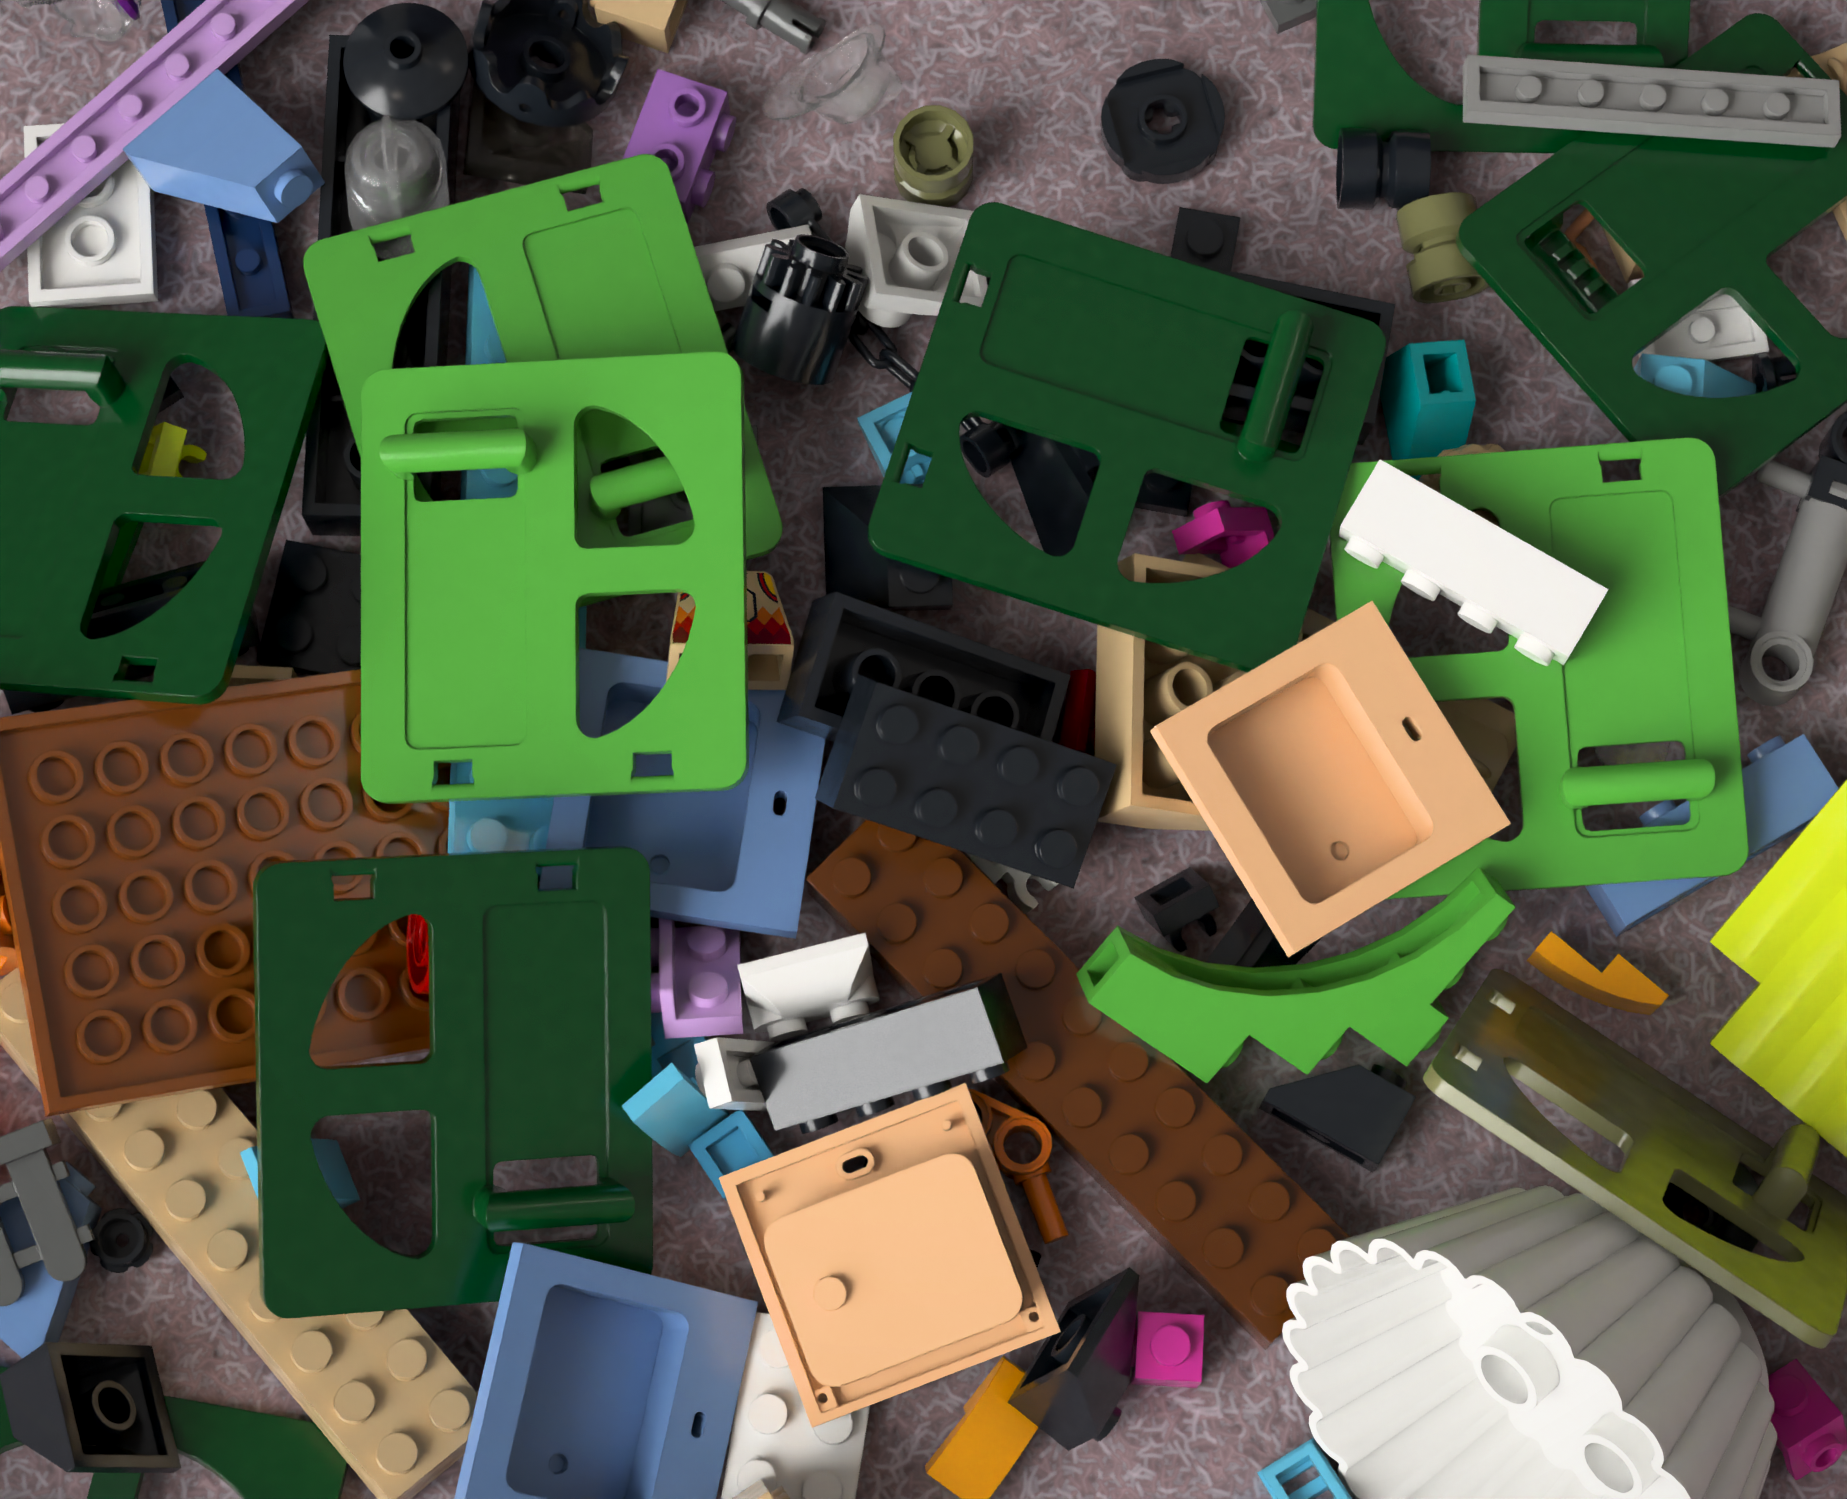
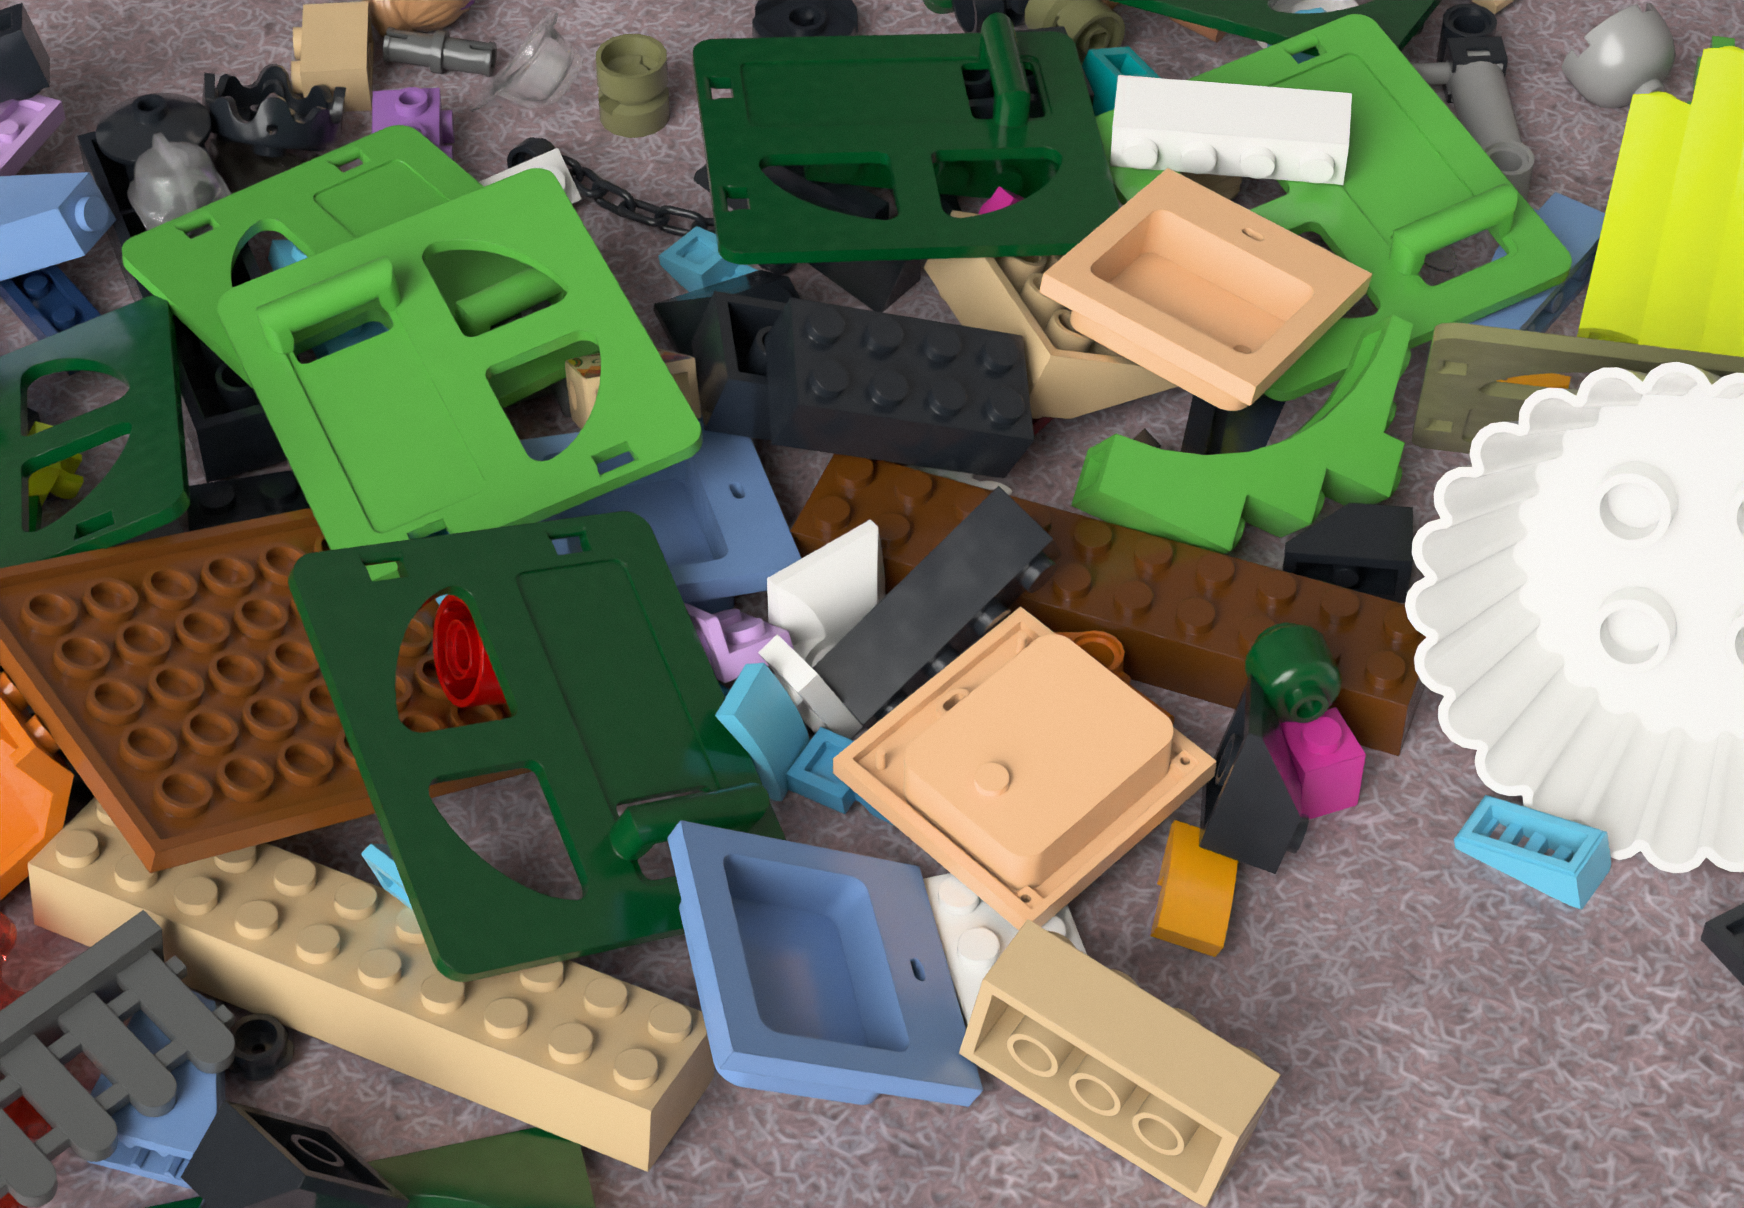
camera: 25 degrees left, 30 degrees down
black gear [731,234,869,385] -> none
white slope [845,194,988,328] -> none
none -> dark green head [1245,622,1343,723]

